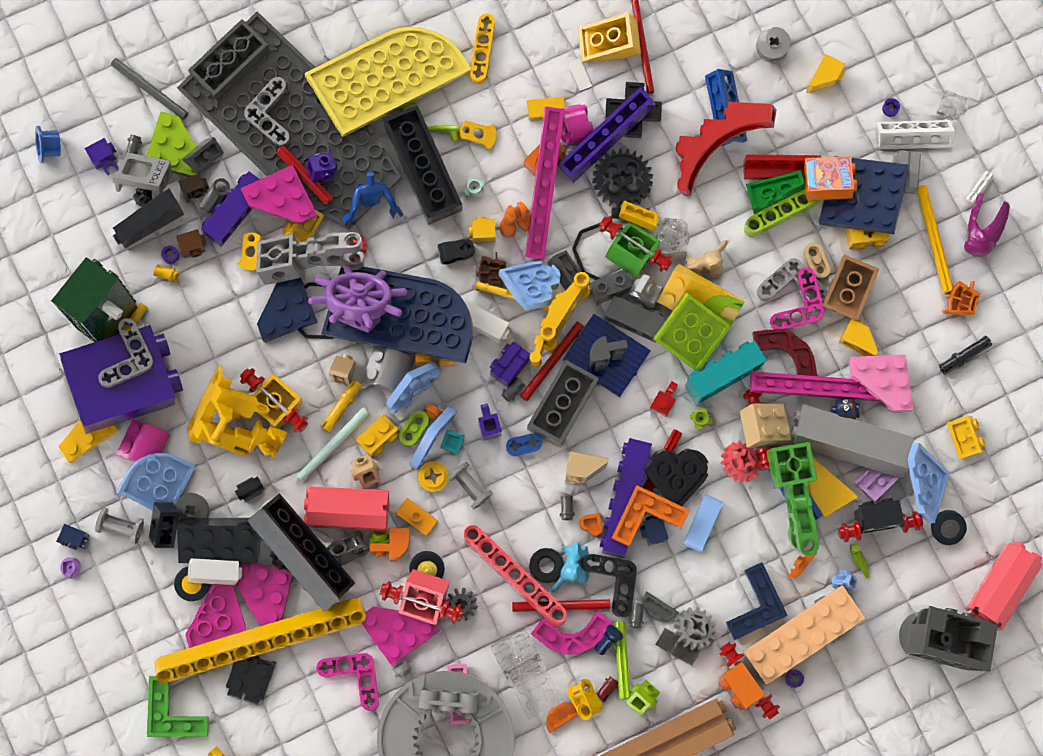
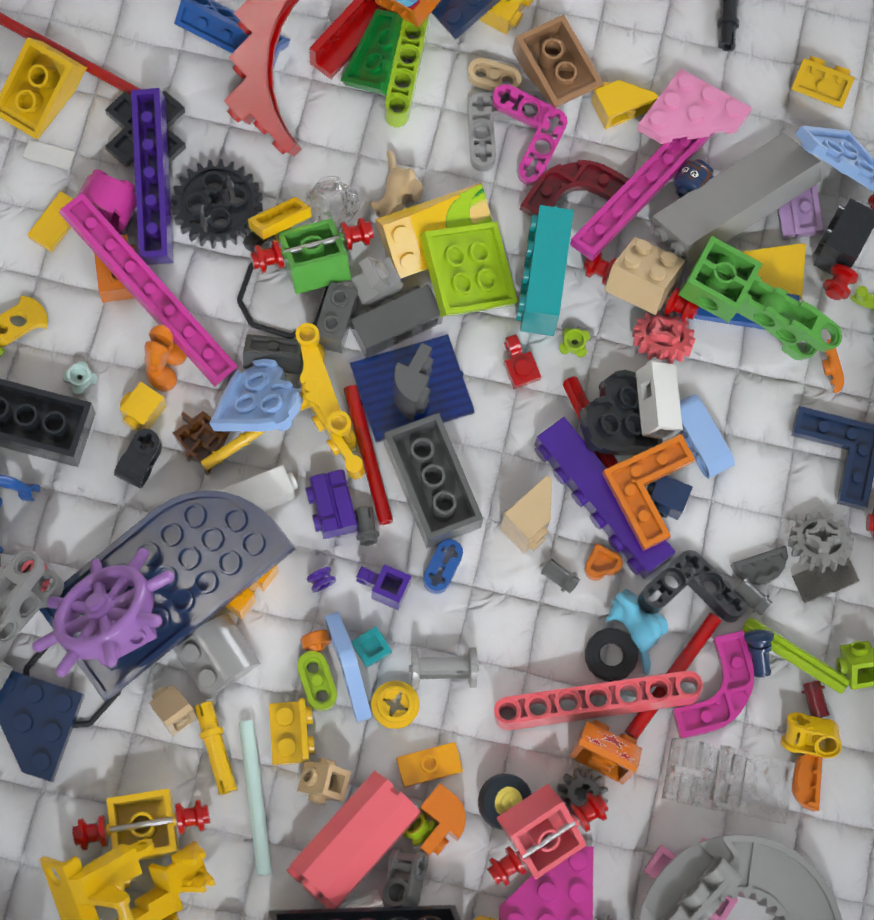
camera: 55 degrees left, 5 degrees down
light blue plate [386,362,443,414] -> none
none -> dark purple bush [306,566,337,592]
none -> orange slope [568,720,642,784]
none -> white brick [636,359,683,439]

